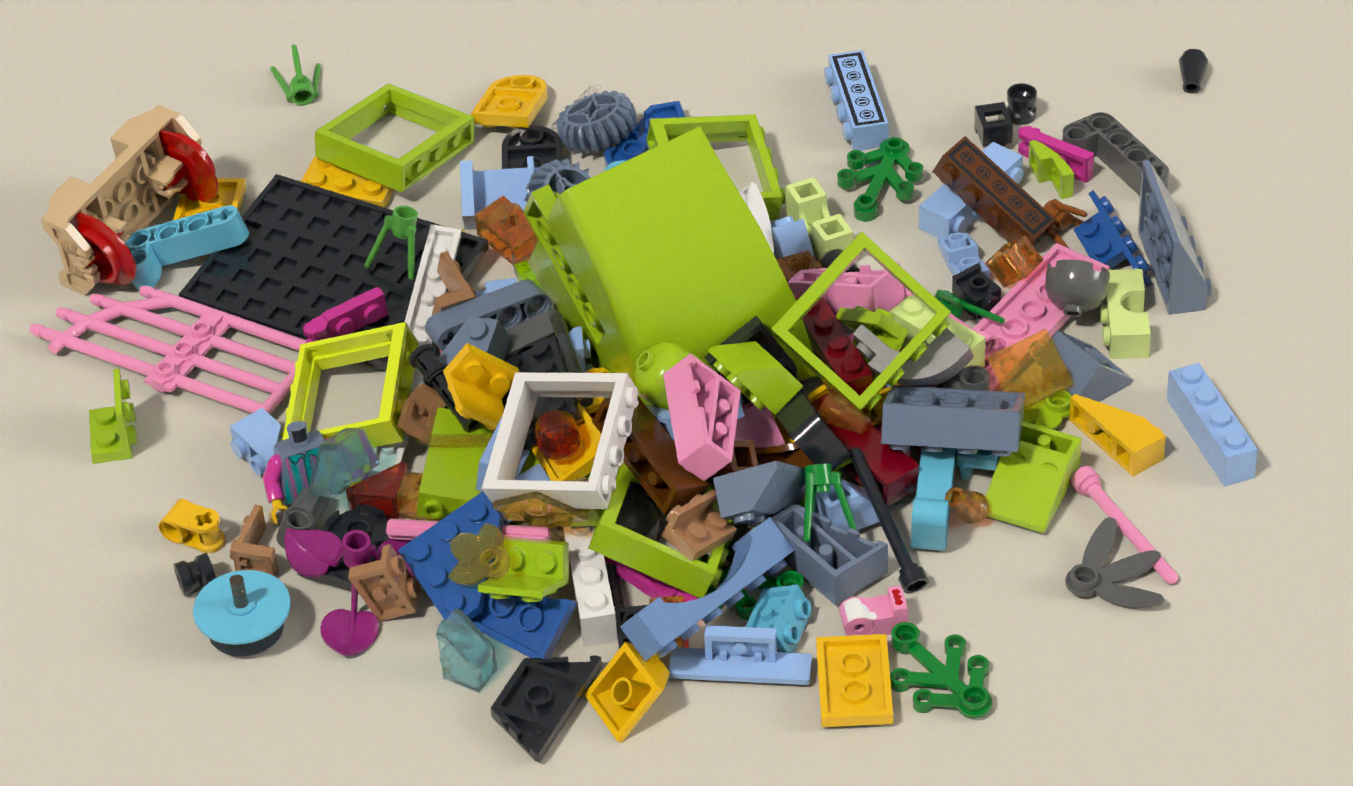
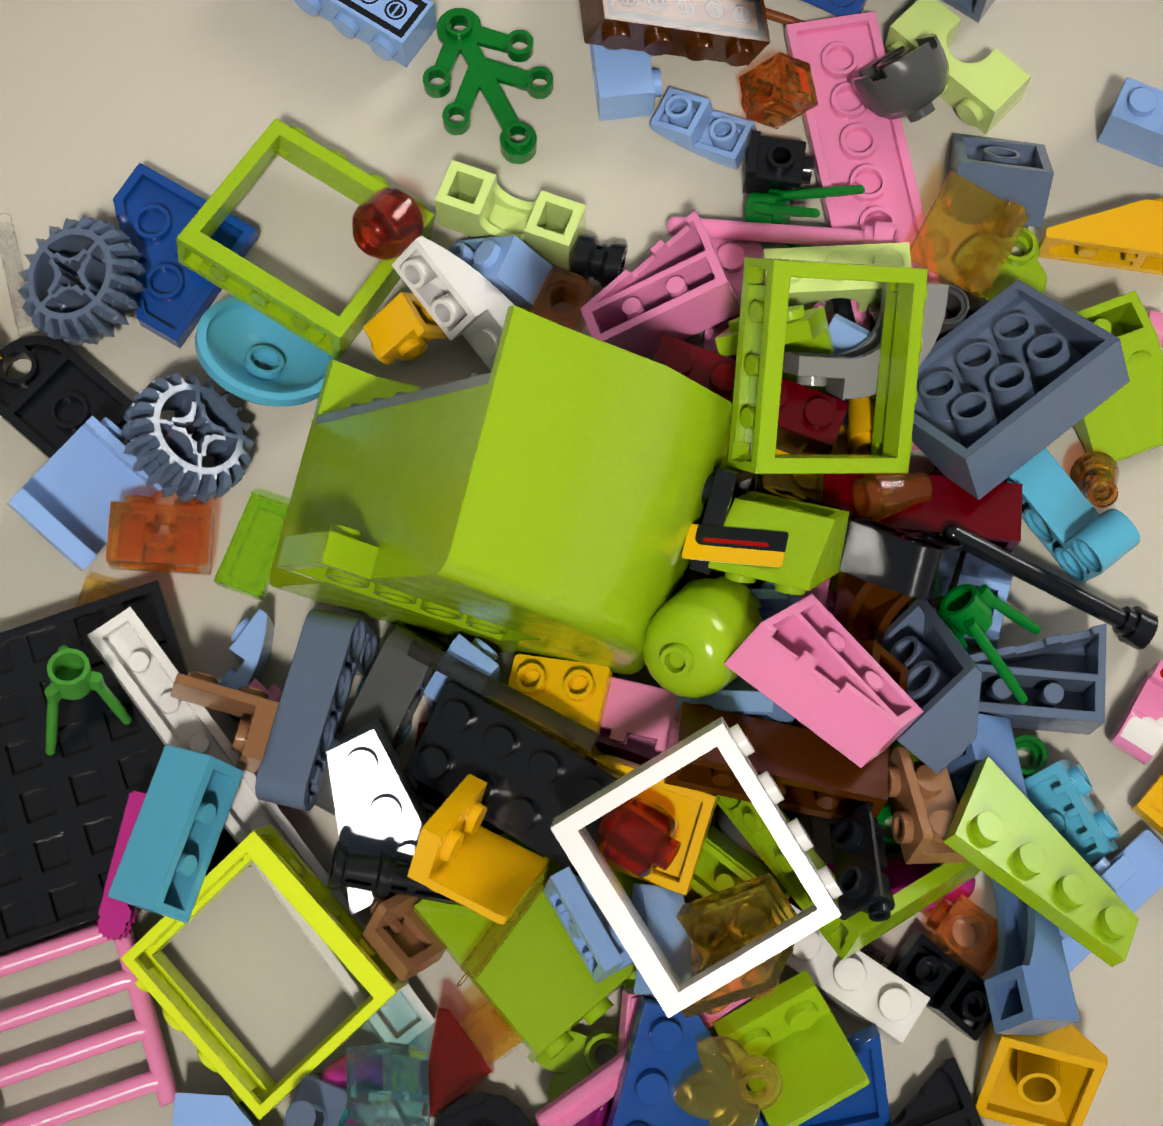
camera: 50 degrees left, 30 degrees up
none -> medium azure brick [107,744,244,924]
none -> clear red head [352,187,424,260]
none -> sticker [681,524,789,568]
none -> black hinge [830,801,895,922]
none -> lime wing [943,756,1139,967]

